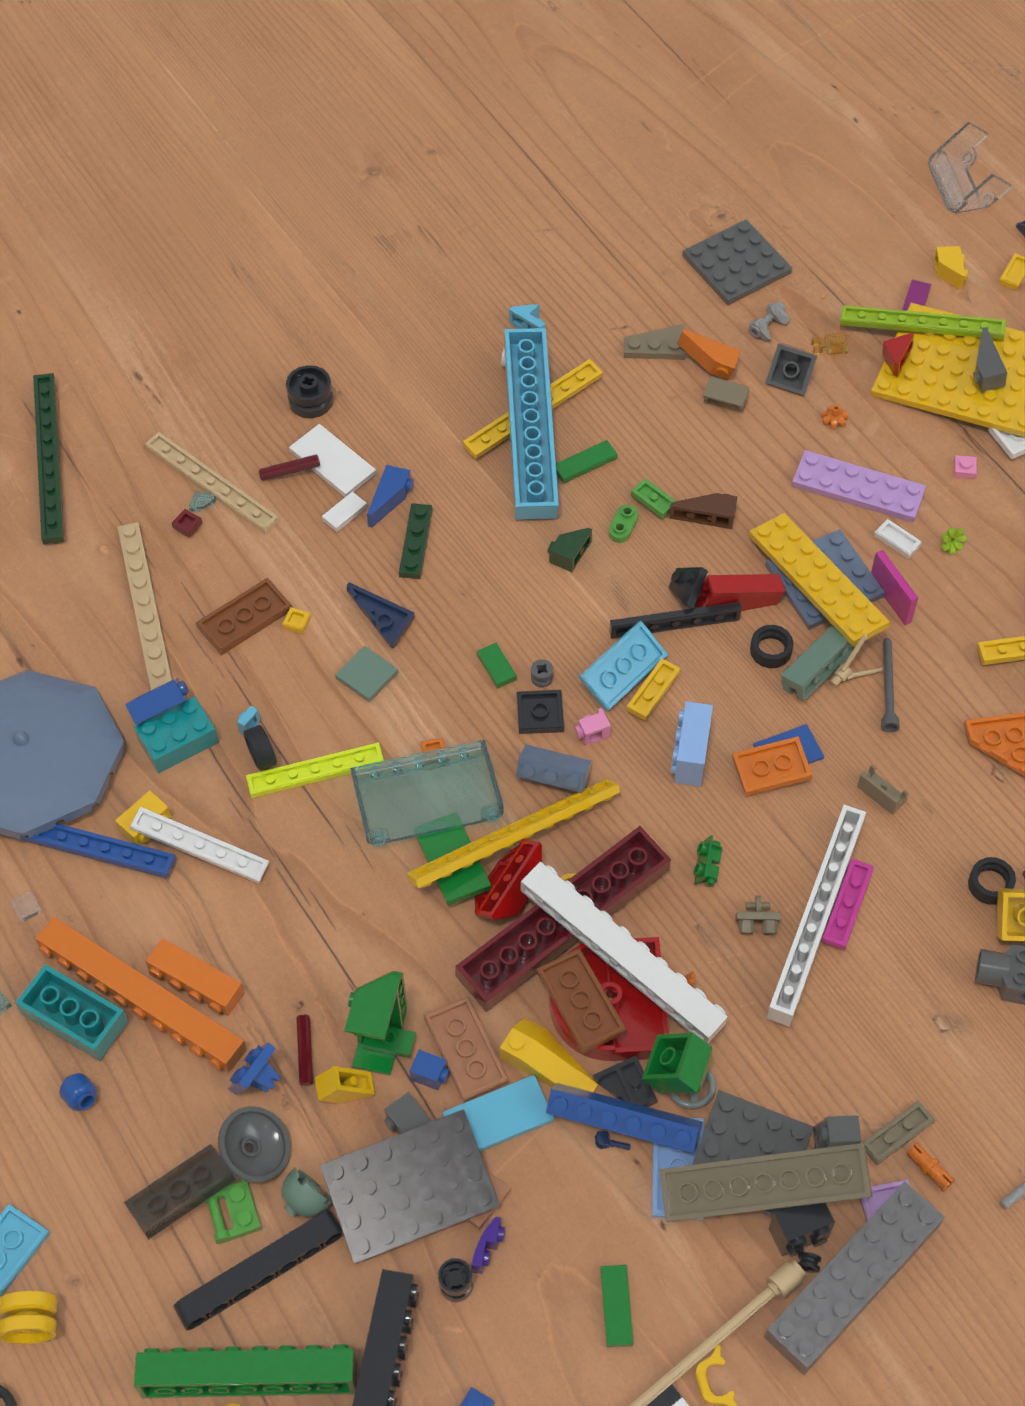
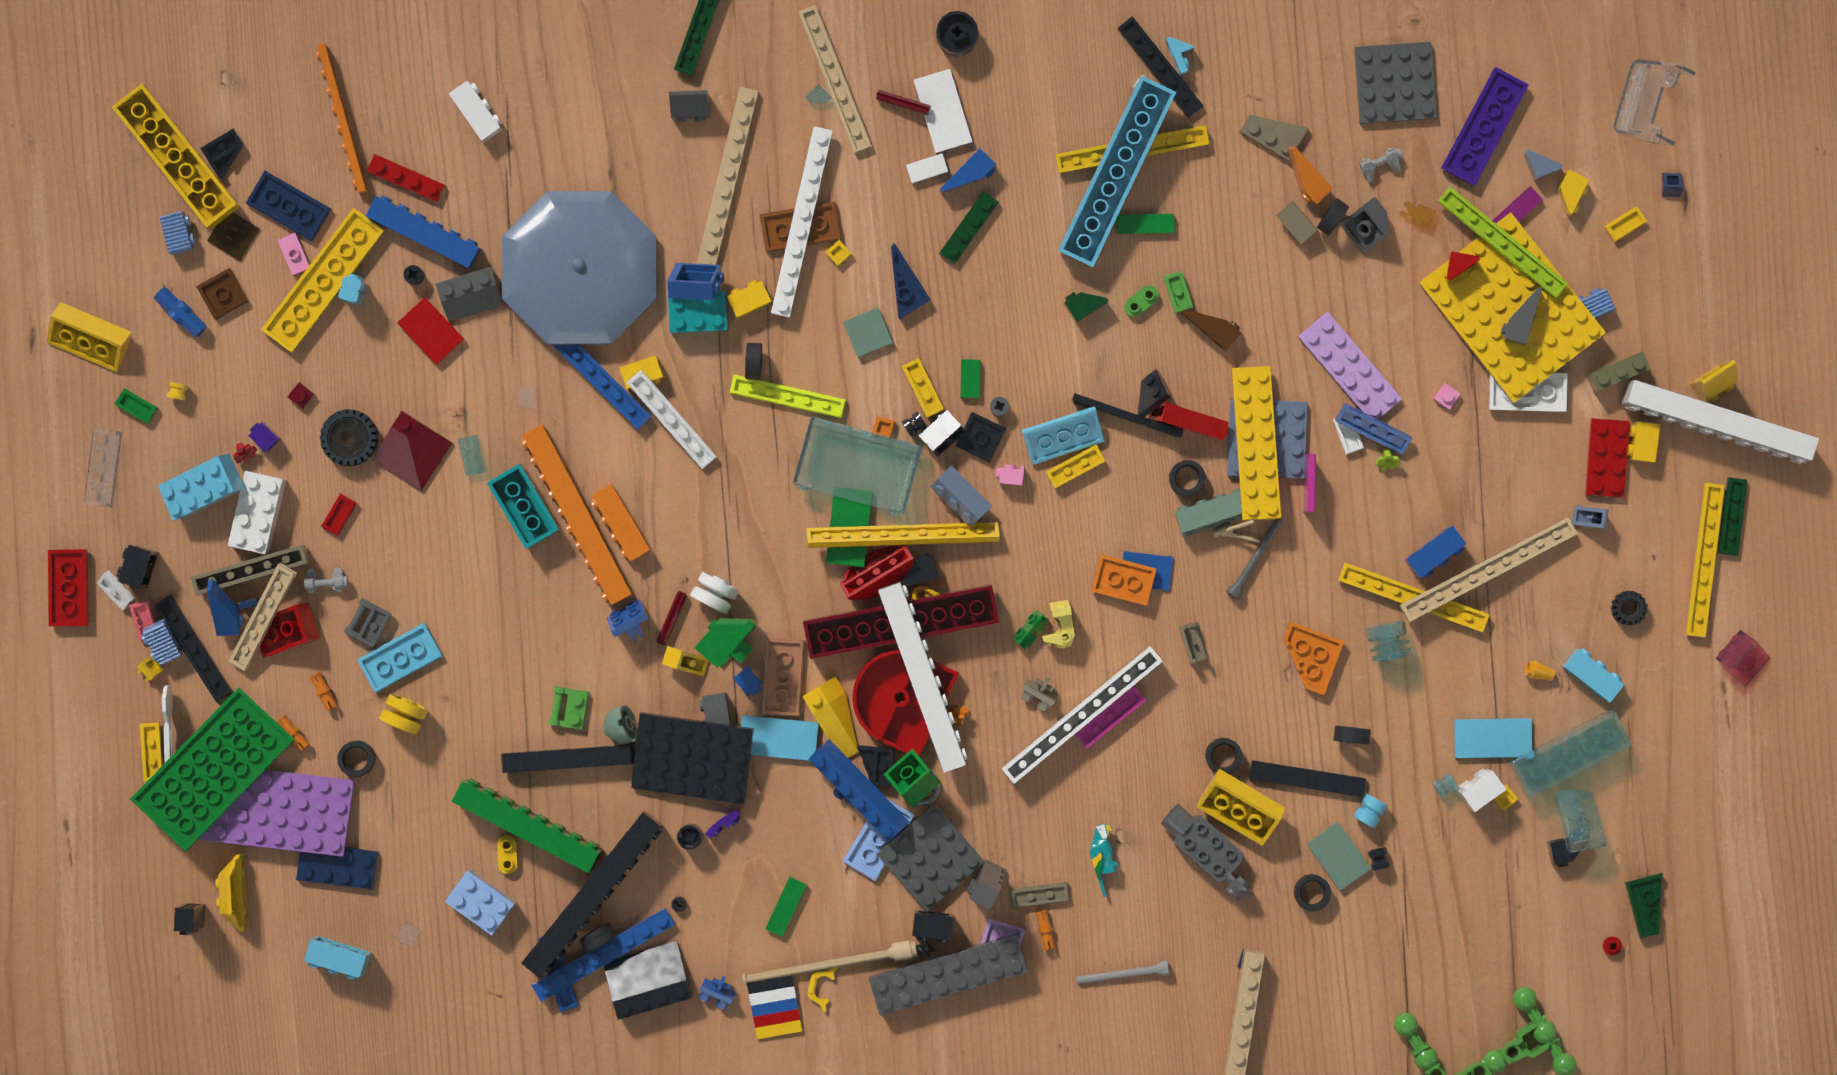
camera: 30 degrees right, 30 degrees up
blue head [59,1073,97,1111] -> none
clear smoke tile [124,1144,236,1240] -> none
dark red plate [172,509,202,537] -> none
dark grey dish [218,1106,290,1183] -> none
medium azure plate [237,706,260,735] -> none
dark orange tile [536,948,626,1054] -> none
dark tan plate [660,1143,873,1222] -> none
light blue brick [671,701,713,787] -> none
orange plant [821,405,849,429] -> none
none -> dark grey slope [669,90,710,123]
none -> black hinge [671,896,687,912]
none -> white wheel [690,571,739,614]
none -> yellow brick [727,279,772,319]
none -> white plate [771,126,833,318]
none -> black wheel [901,411,927,437]
none -> black slope [901,552,939,587]
none -> yellow plate [902,358,944,418]
none -> brick [919,410,966,457]
none -> light yellow tile [1042,600,1075,649]
none -> teal animal [1089,823,1119,897]
none -> black tile [1117,16,1204,118]
none -> black tyre [1317,198,1349,236]
none -> blue plate [1335,403,1412,455]
none -> dark purple plate [1440,67,1529,186]
none -> sand blue slope [1524,150,1563,180]

